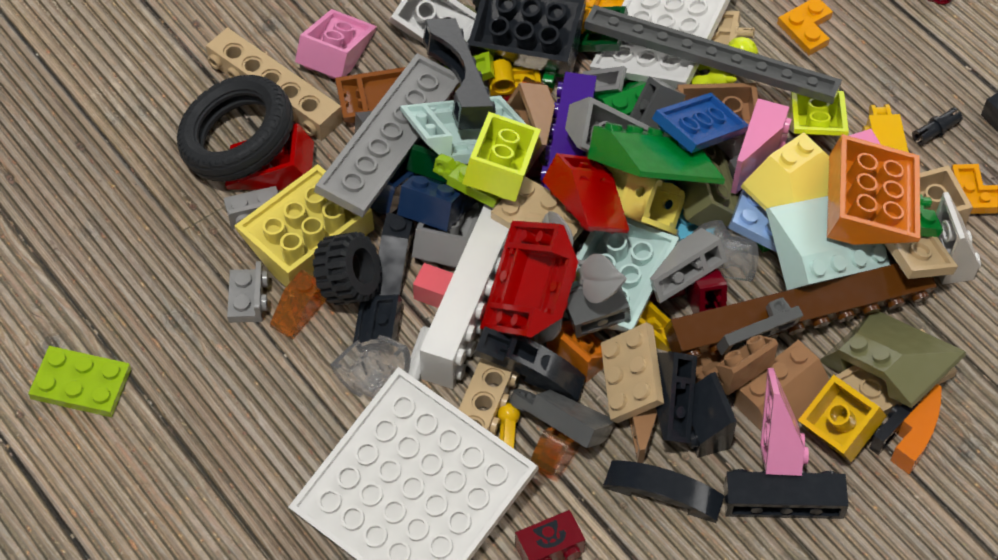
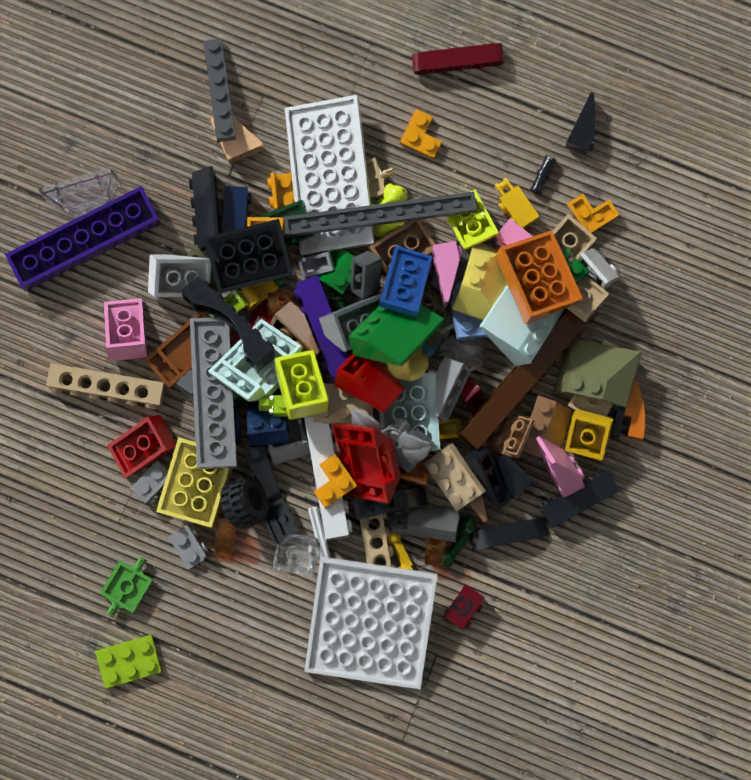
camera: 25 degrees left, 25 degrees up
black tyre [177,75,294,182] -> none
coral brick [413,263,454,308] -> none
dark grey hinge [716,297,804,356] -> none
none -> bright green plate [100,556,153,617]
none -> light orange plate [314,454,357,508]
none -> dark green piece [439,516,476,568]

